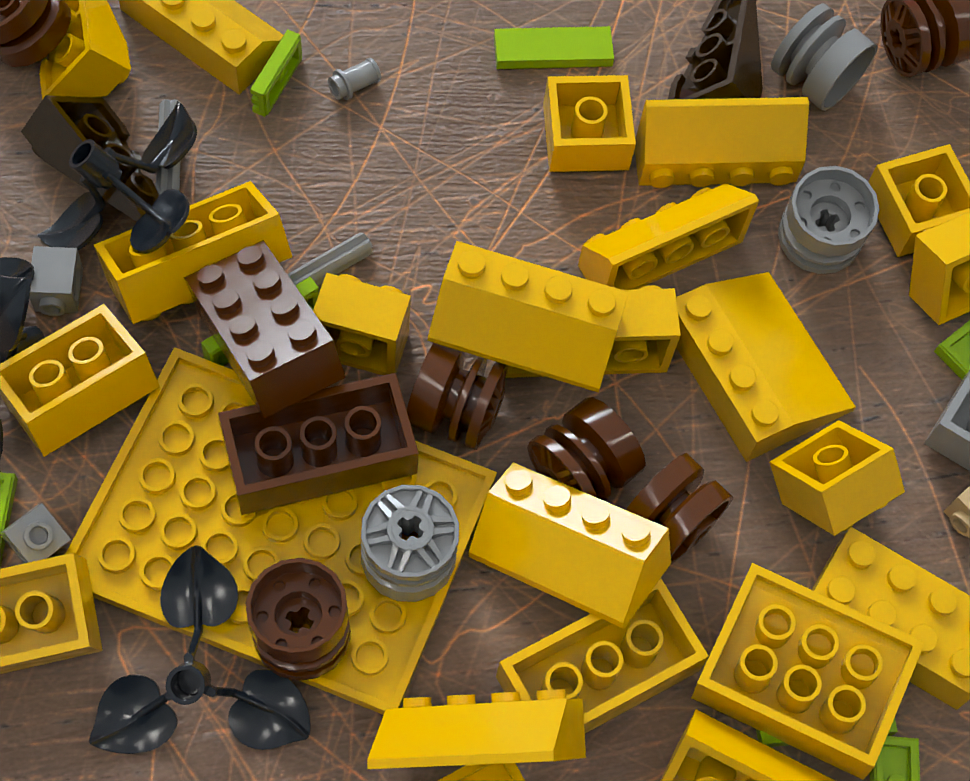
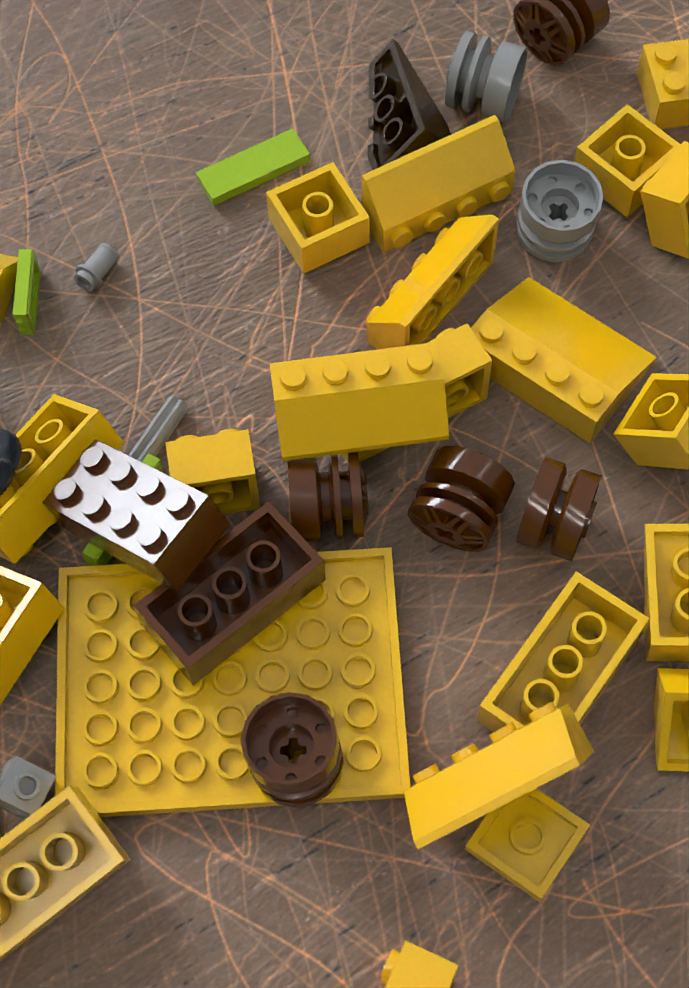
camera: 15 degrees left, 0 degrees up
black plant [89,545,311,754] -> none
light grey wheel [361,485,459,602] -> none
yellow slope [469,462,671,629] -> none

